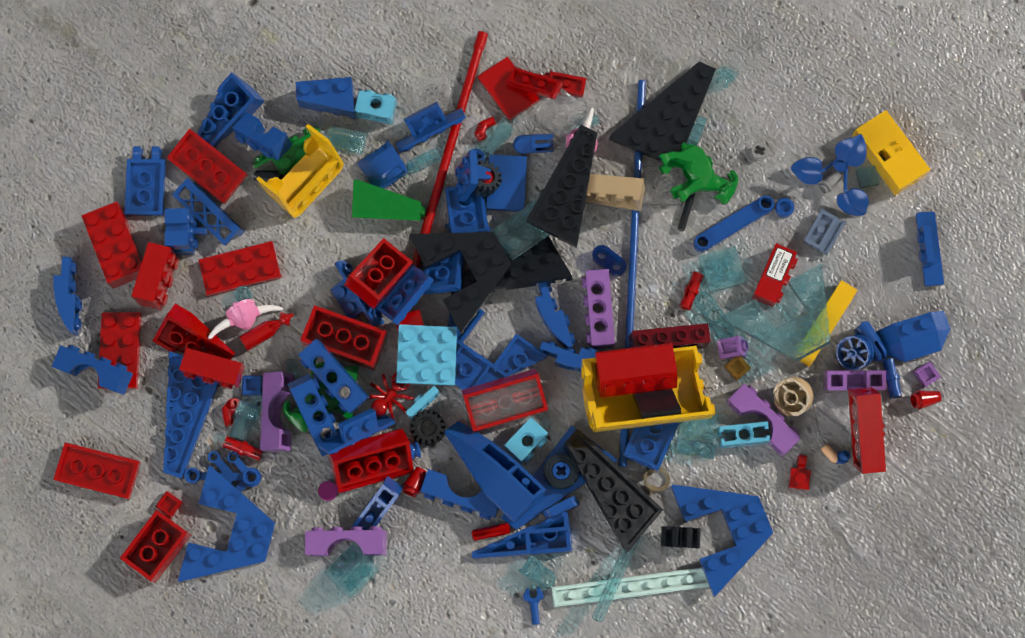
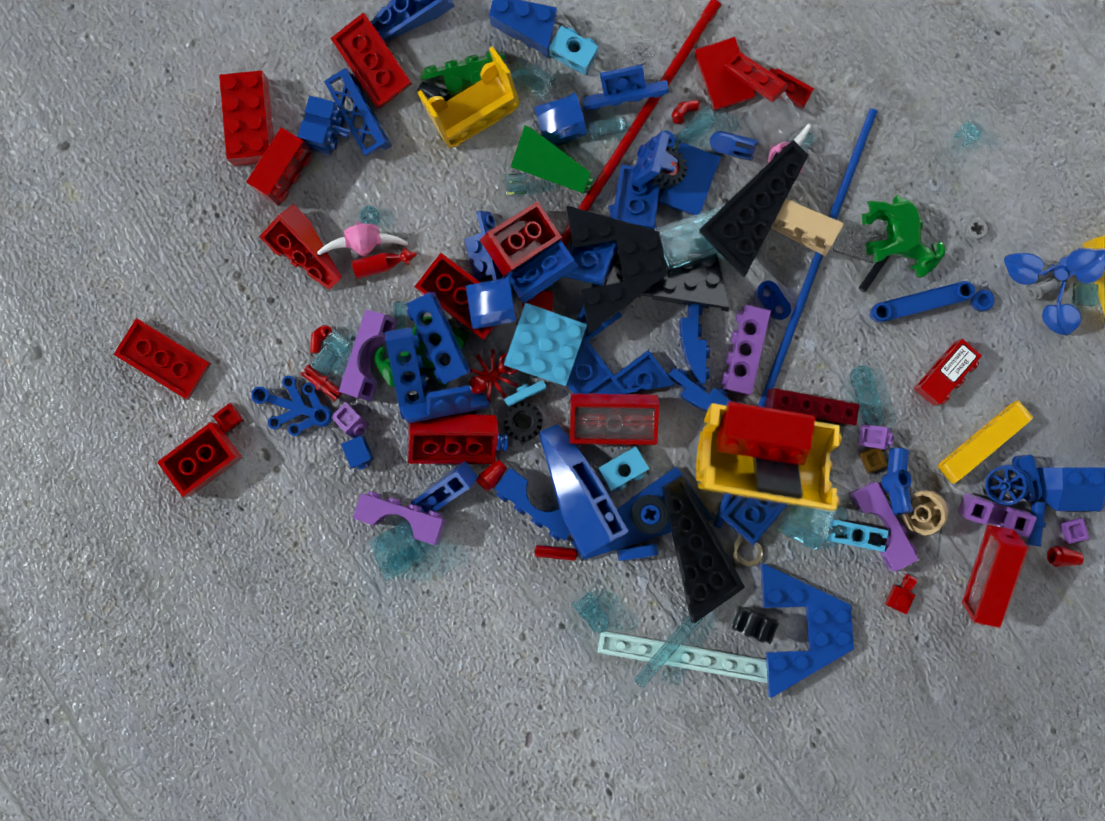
camera: 20 degrees right, 10 degrees up
blue arch [51,344,133,395] -> none
blue slope [53,257,82,336] -> none
red plate [97,312,141,389] -> none
blue tile [124,146,166,216] -> none
blue wing [163,351,219,479] -> none
blue wing [178,466,276,582] -> none
red brick [179,348,245,390] -> none
red plate [198,241,282,297] -> none
blue arch [232,112,292,161] -> none
blue tile [242,375,263,396] -> none
magenta tile [318,481,338,501] -> none
blue wedge [472,512,573,559] -> none
blue bar [524,587,544,625] -> none
black wing [609,62,716,162] -> none
red pin [679,271,704,311] -> none
clear light blue beam [687,115,707,146] -> none
clear light blue plate [698,246,747,293] -> none
clear light blue wing [722,264,831,361] -> none
sand blue plate [803,209,846,256] -> none
arm [821,444,851,464] -> none
none -> medium lavender bracket [331,402,370,438]
none -> blue brick [341,436,374,470]
none -> blue slope [466,277,516,330]
none -> clear light blue tile [505,173,527,195]
none -> blue piece [881,447,913,515]

